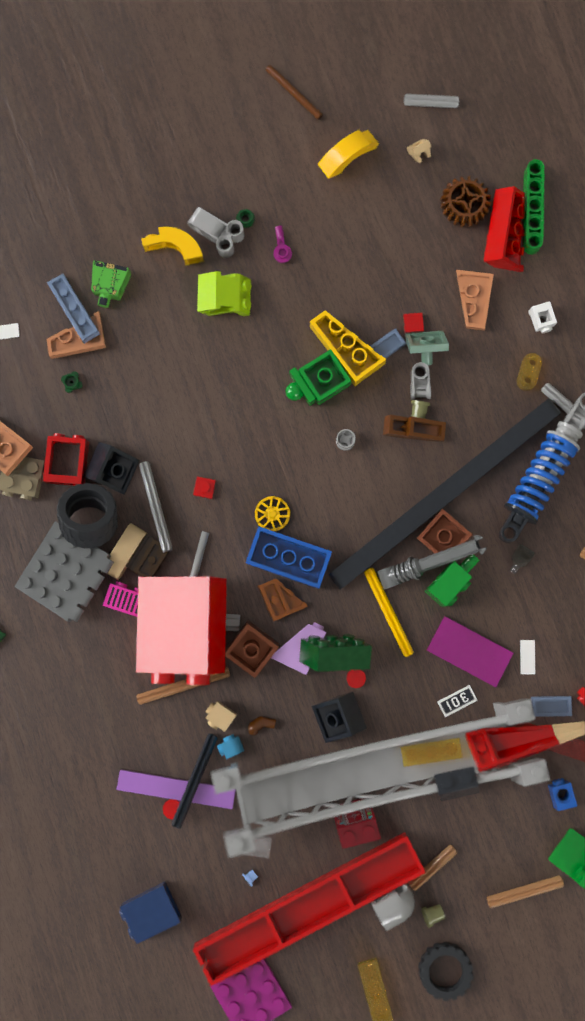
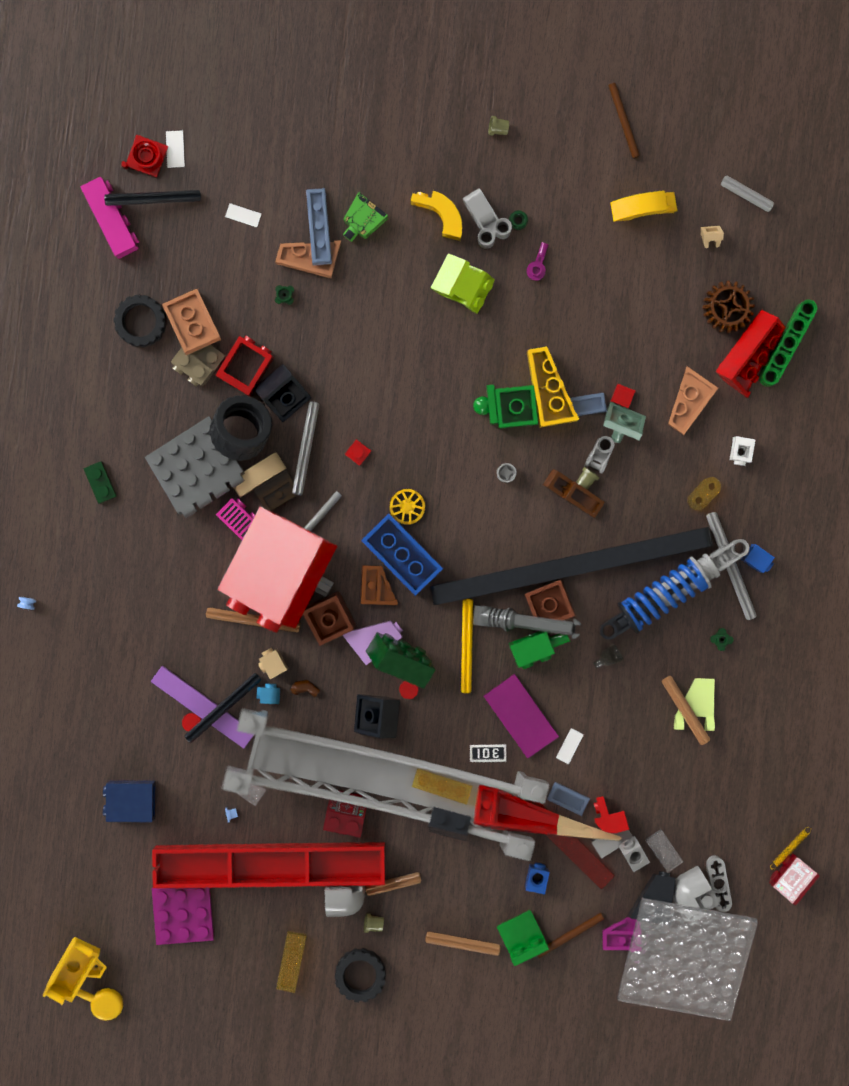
camera: 25 degrees right, 5 degrees up
none -> olive piece [488,116,509,136]

